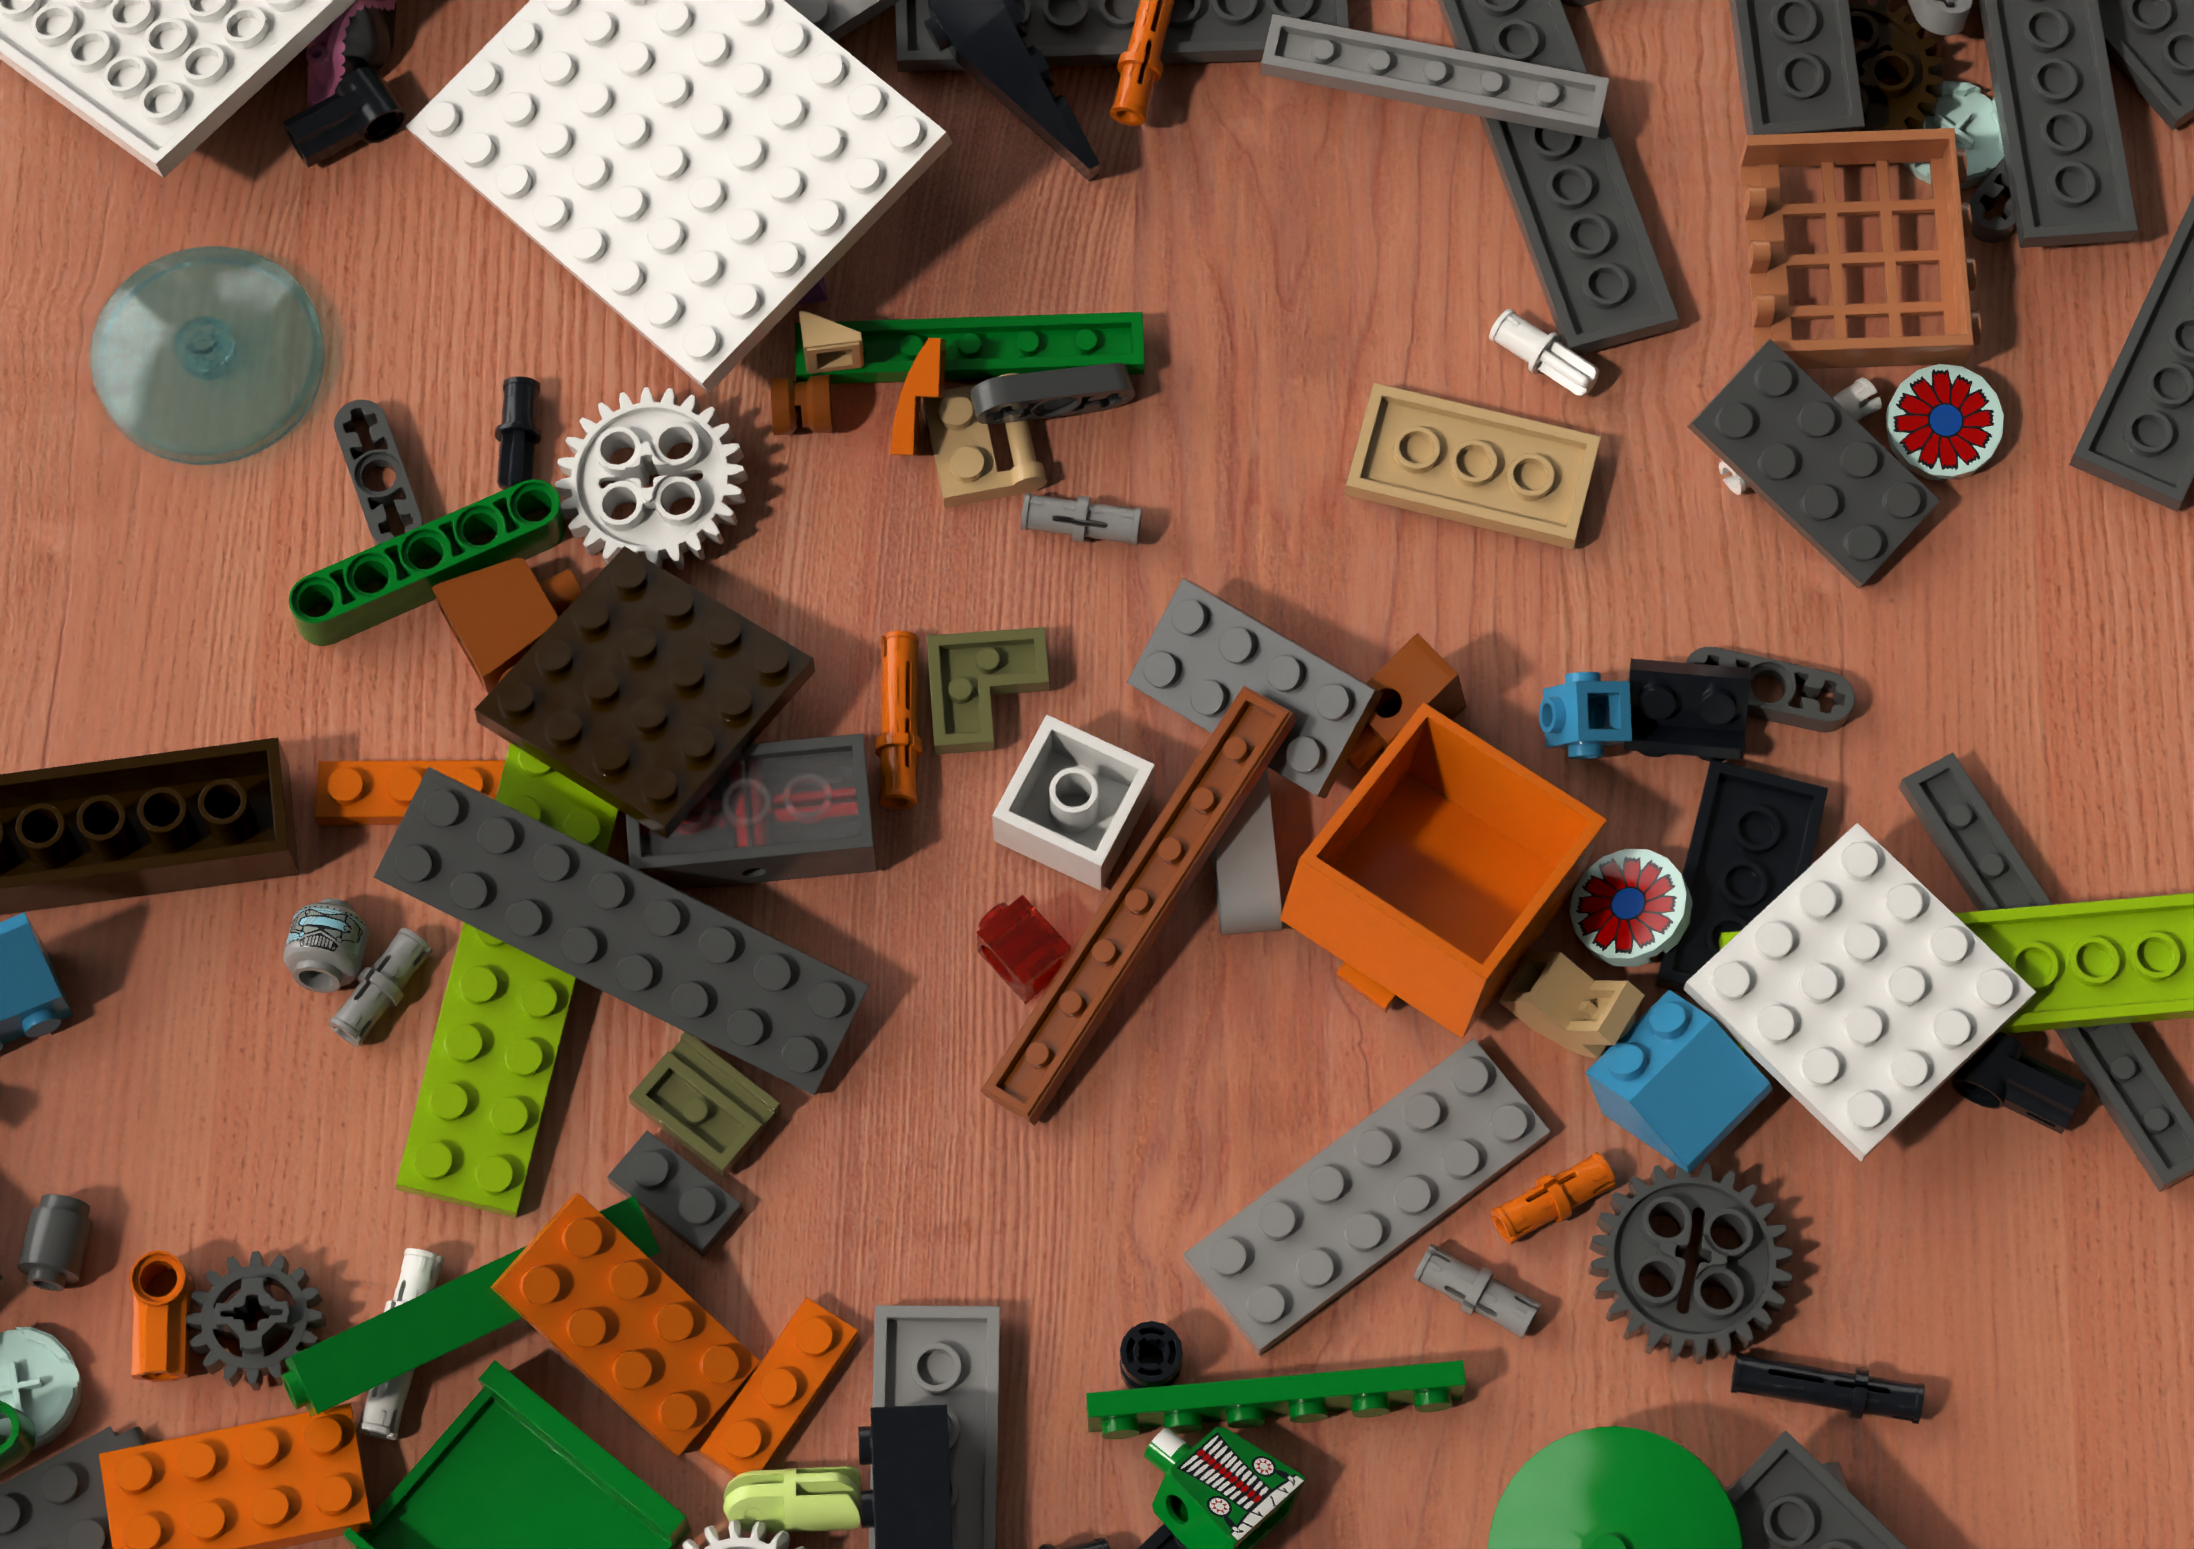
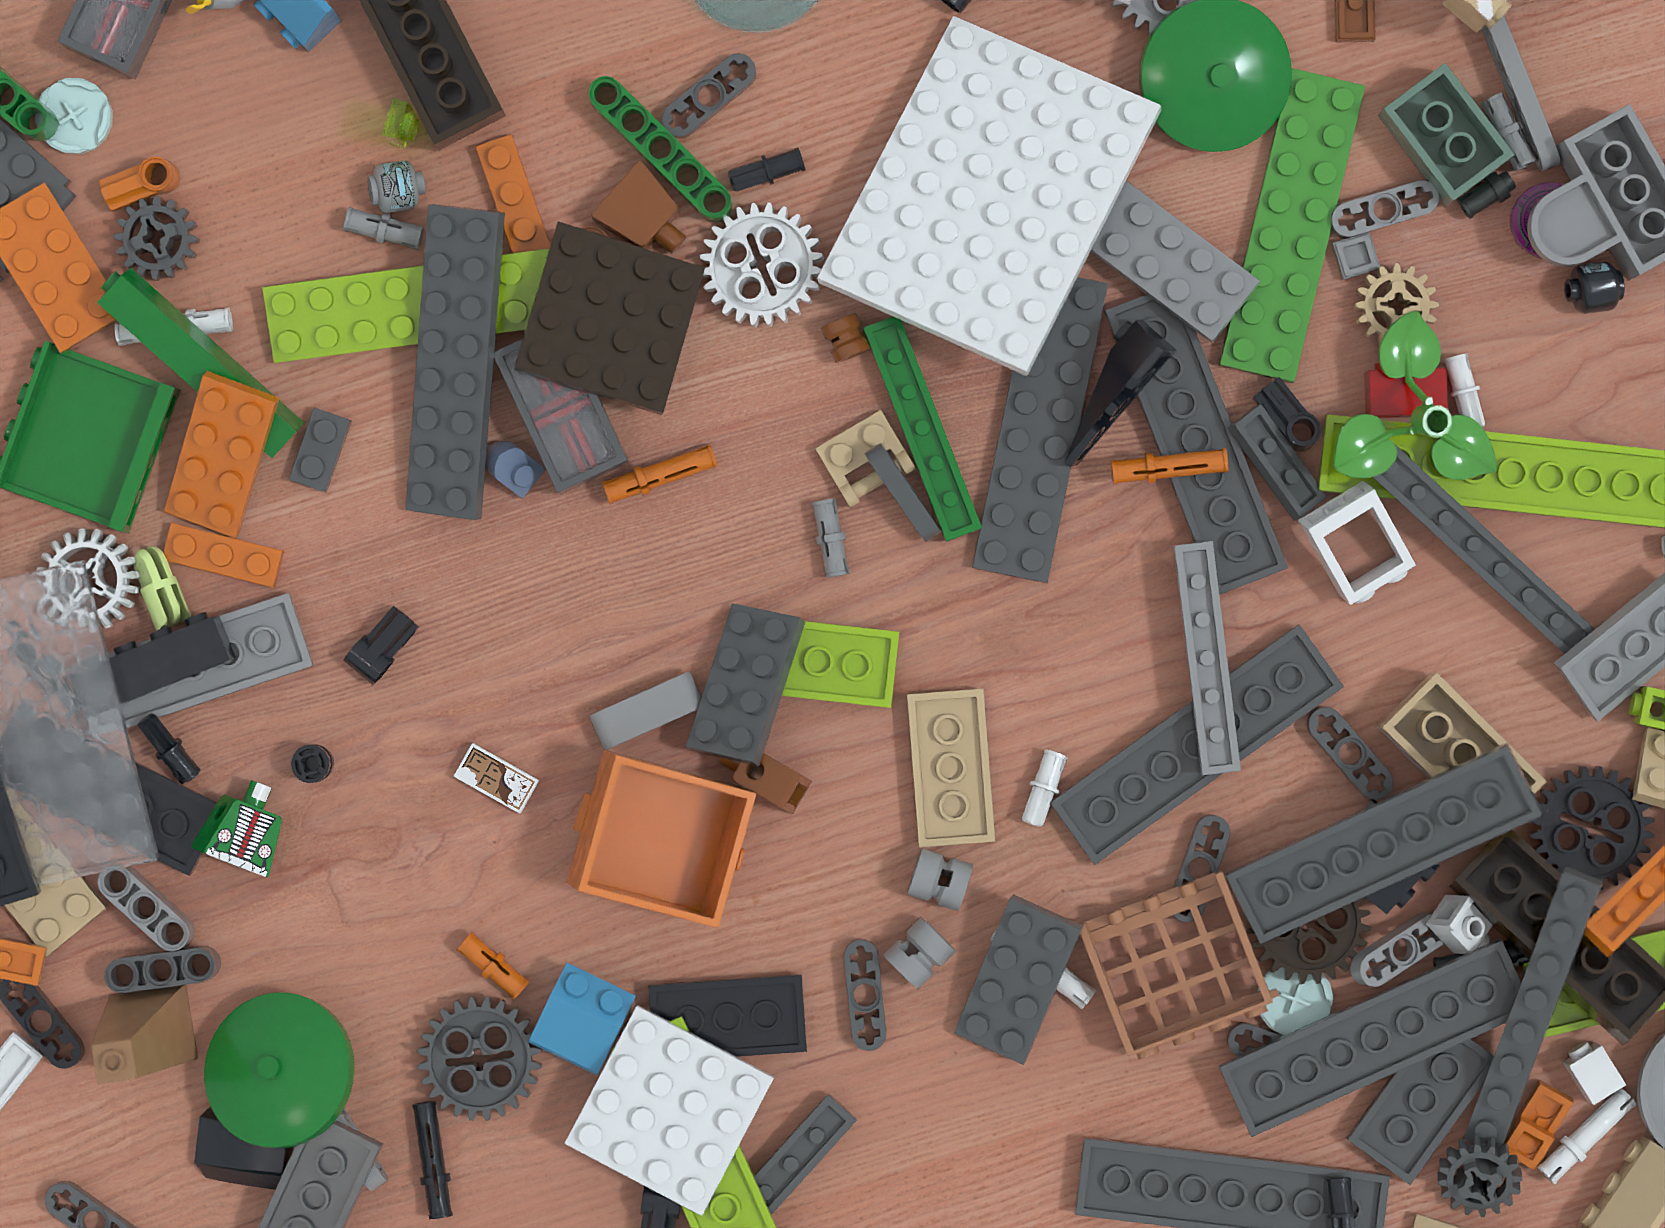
camera: 70 degrees right, 20 degrees up
dark grey brick [17,1194,93,1291] -> none
olive plate [629,1032,781,1177] -> none
tan slope [799,311,864,374] -> none
orange slope [890,338,946,456] -> none
olive plate [926,627,1049,755] -> none
clear red brick [976,894,1071,1004] -> none
dark orange tile [981,686,1298,1126] -> none
white brick [992,714,1155,891] -> none
green plate [1086,1360,1466,1439] -> none
light grey plate [1183,1038,1551,1356] -> none
light grey pin [1413,1244,1542,1339] -> none
tan brick [1498,952,1645,1059] -> none
dark azure brick [1539,672,1632,759] -> none
tile [1570,849,1693,967] -> none
black bracket [1623,658,1751,762] -> none
tile [1886,364,2004,481] -> none
none -> black piece [343,606,419,685]
none -> clear neon green plate [382,98,419,149]
none -> tile [454,743,540,814]
none -> sand blue plate [485,441,546,499]
none -> lime plate [782,621,899,708]
none -> light grey wheel [883,917,956,989]
none -> light grey wheel [907,848,973,911]
none -> dark grey plate [972,277,1108,583]
none -> dark grey beam [1173,815,1230,922]

